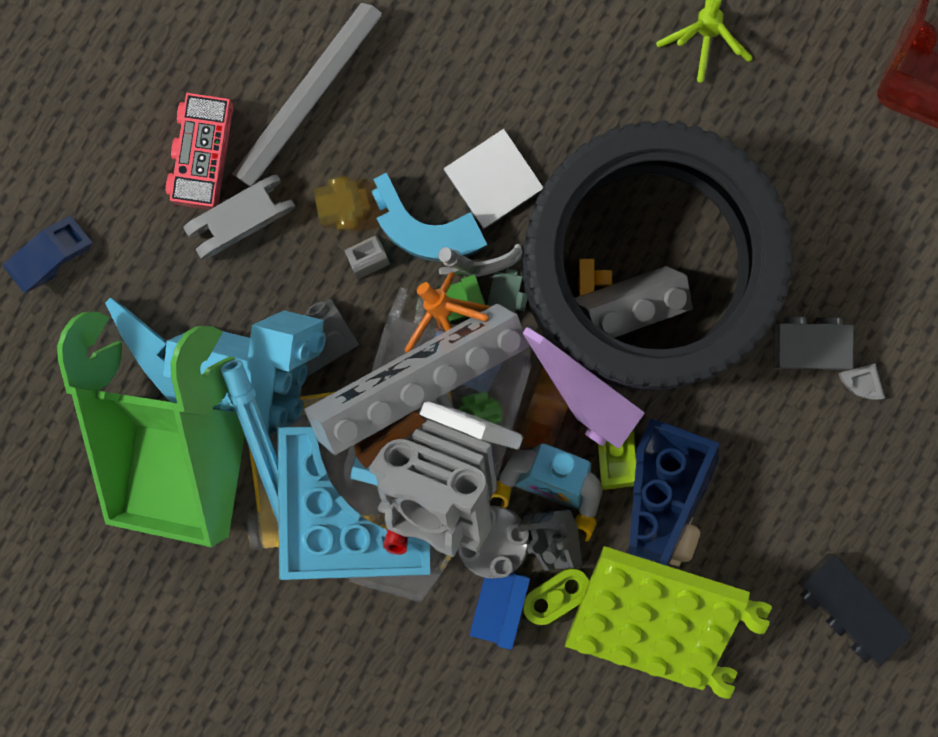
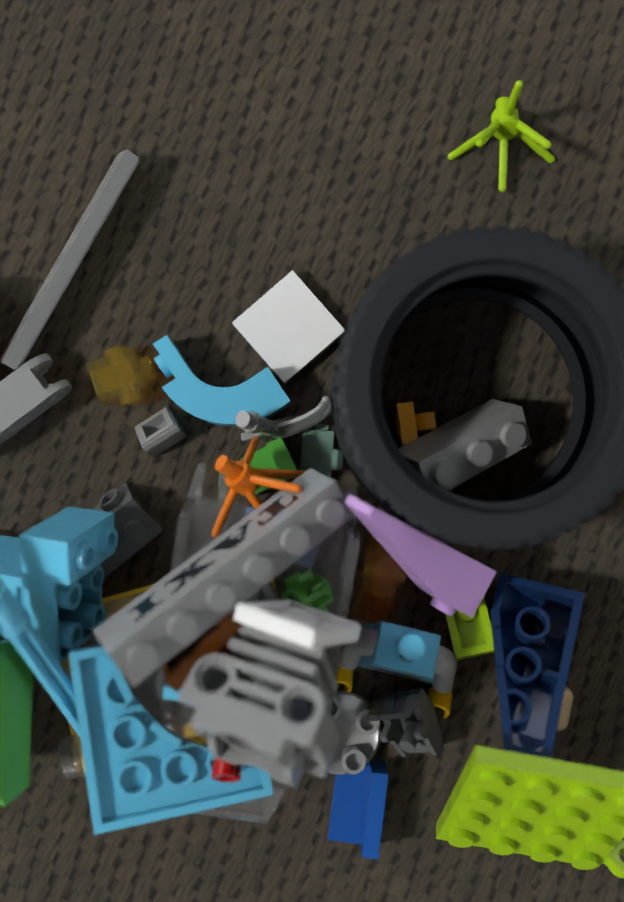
camera: 10 degrees left, 0 degrees up
lime plate [523,568,589,625] -> none

